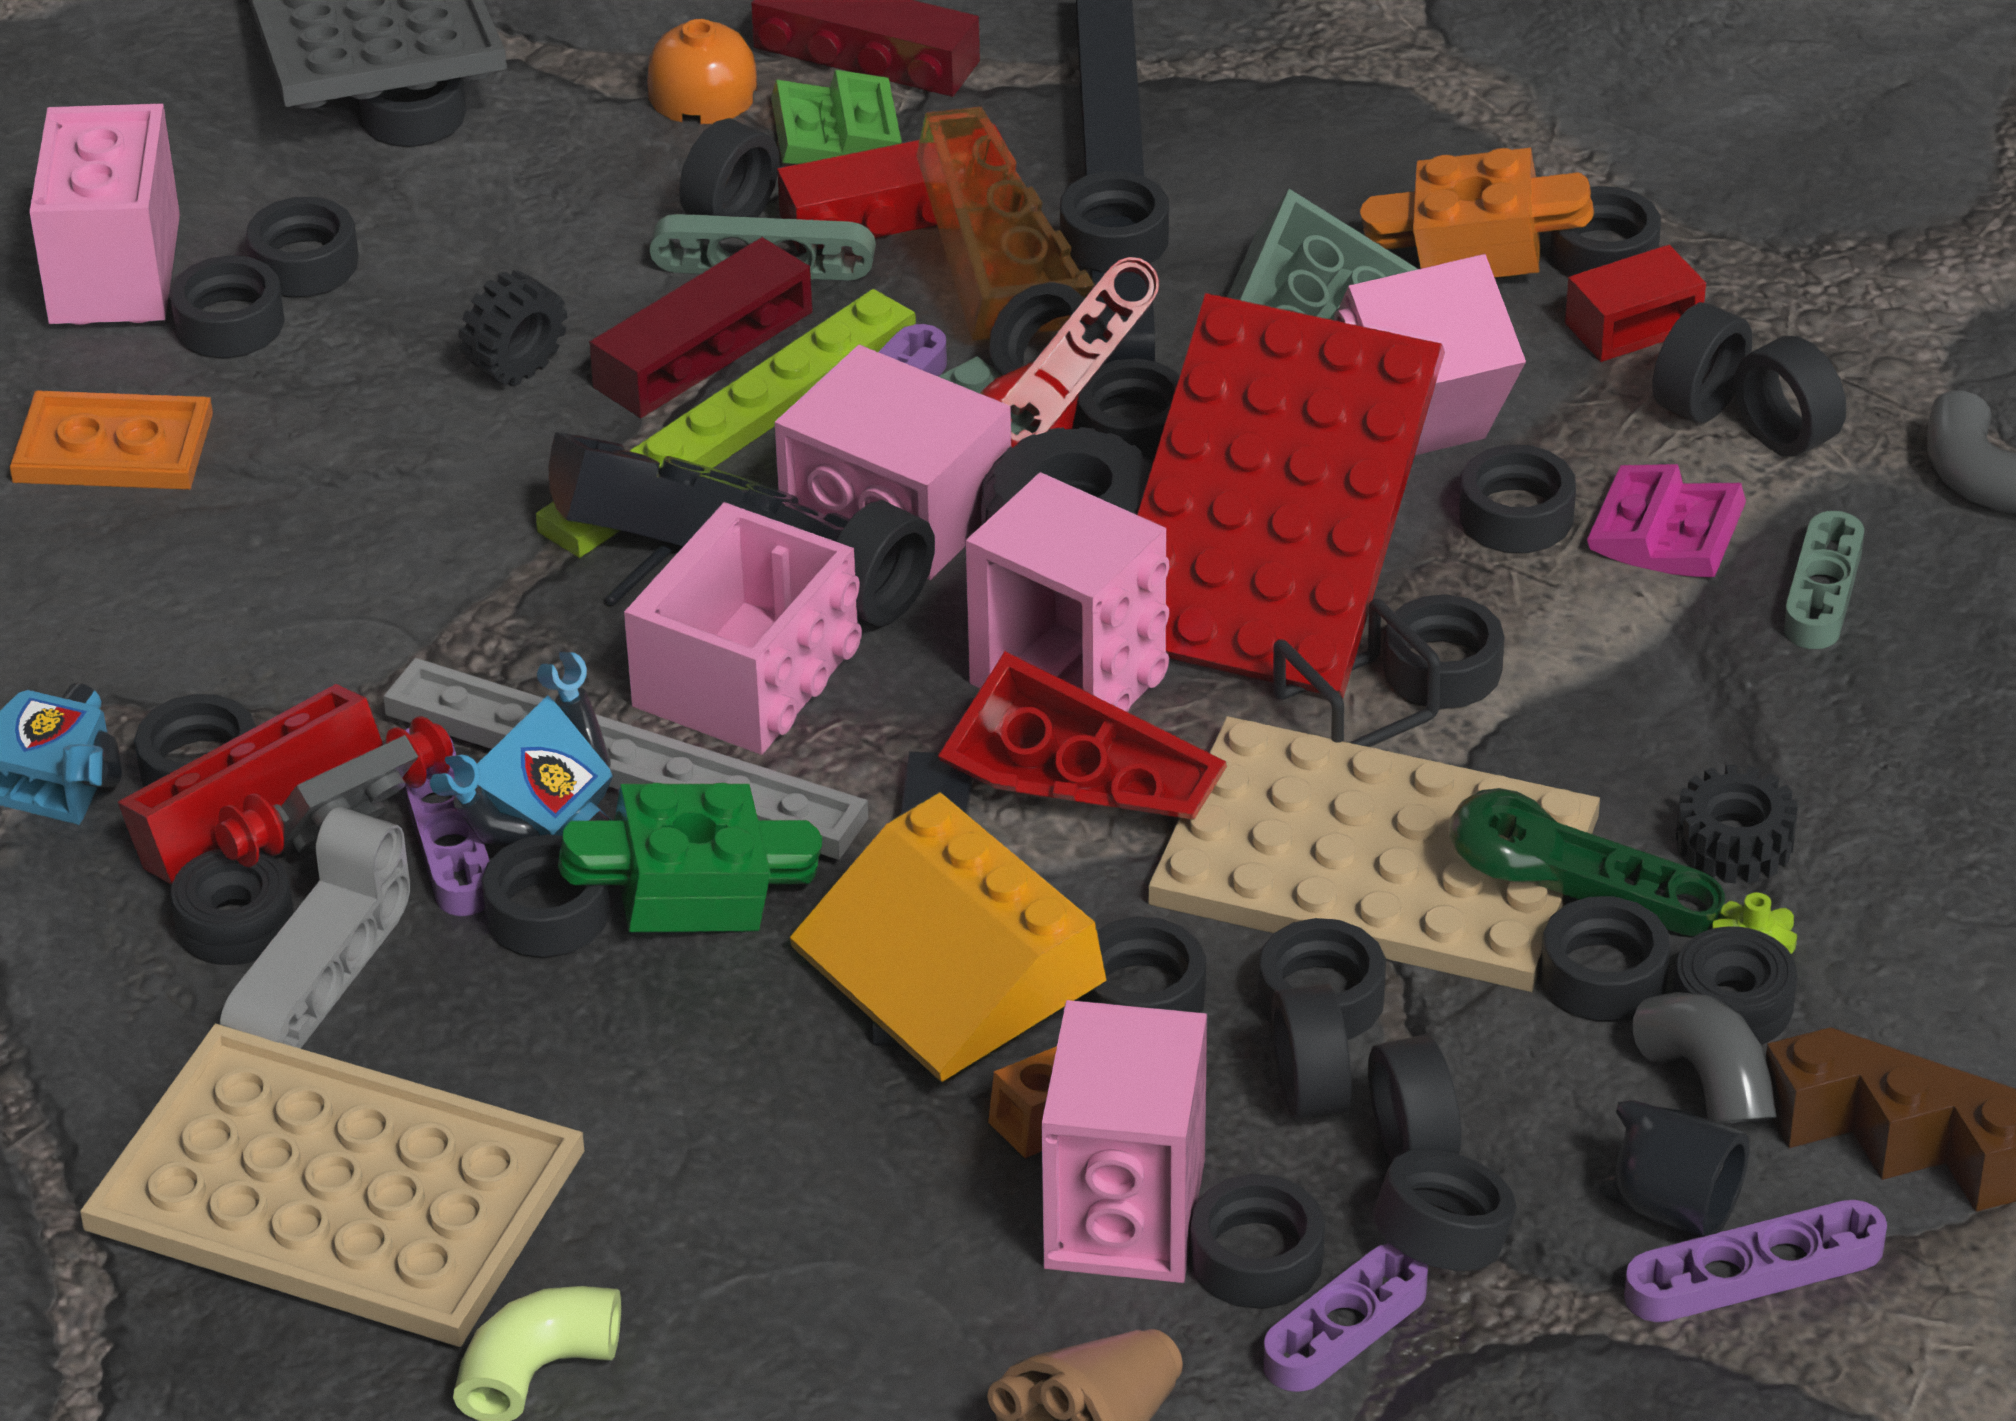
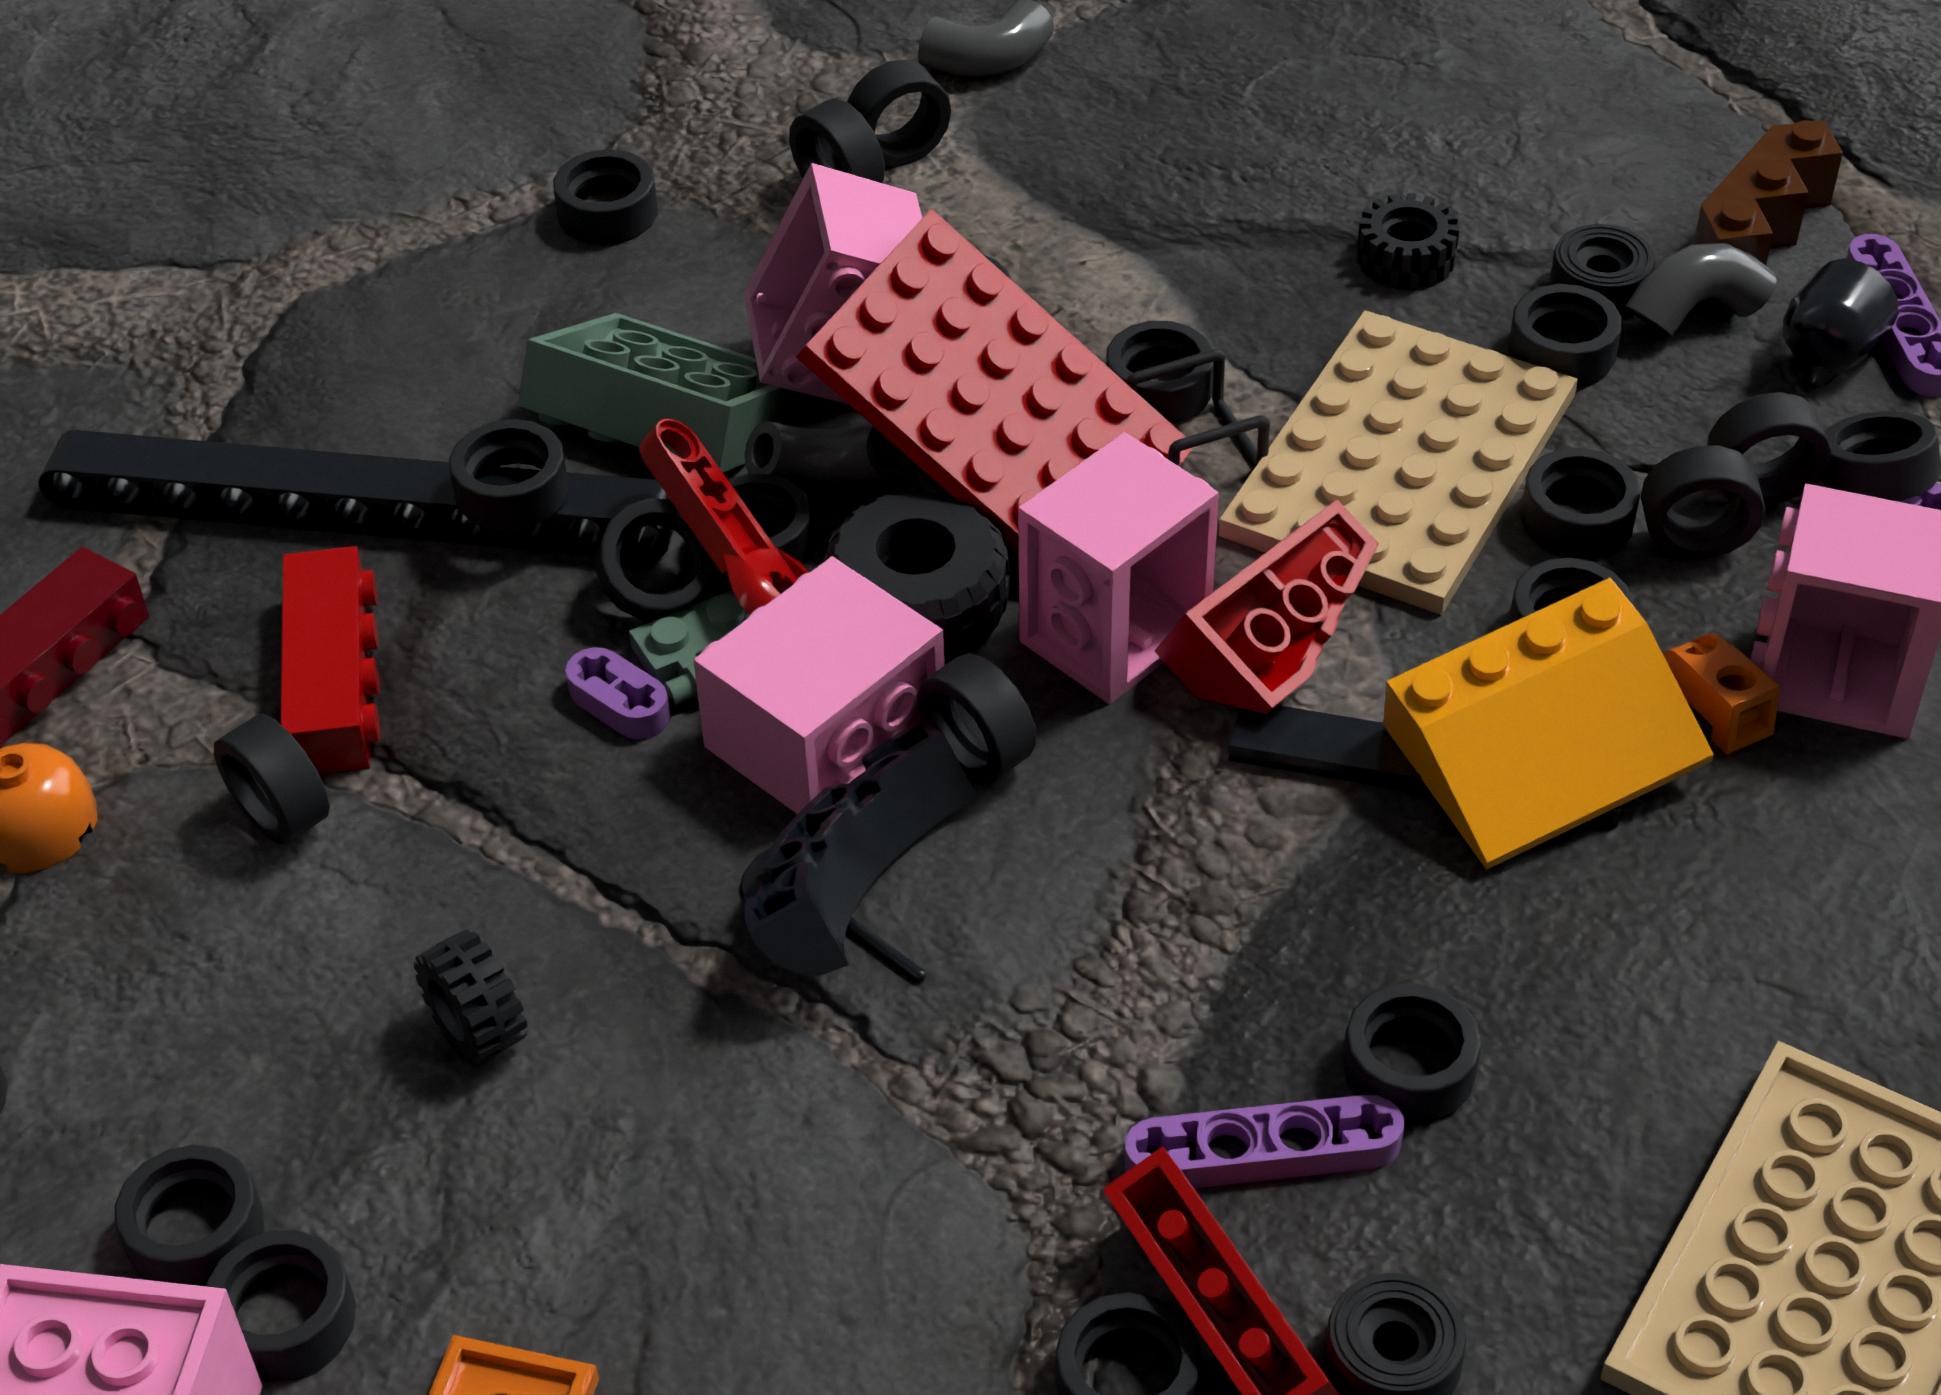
camera: 80 degrees left, 5 degrees up
plate [215,716,453,867] -> none
light grey beam [220,806,410,1049] -> none
light grey plate [383,658,868,860] -> none
dark azure torso [430,652,613,847] -> none
lime plate [536,289,916,558] -> none
green brick [558,783,822,932] -> none
dark red brick [589,237,813,419] -> none
bright pink container [624,502,862,755] -> none
sand green beam [650,214,876,281] -> none
bright green slope [771,70,902,164] -> none
clear orange wedge [916,107,1095,341] -> none
orange brick [1360,147,1594,277] -> none
dark green beam [1449,788,1725,936] -> none
red brick [1565,244,1706,362] -> none
dark pink slope [1587,464,1746,577] -> none
lime plant [1712,892,1797,954] -> none
sand green beam [1784,511,1864,649] -> none

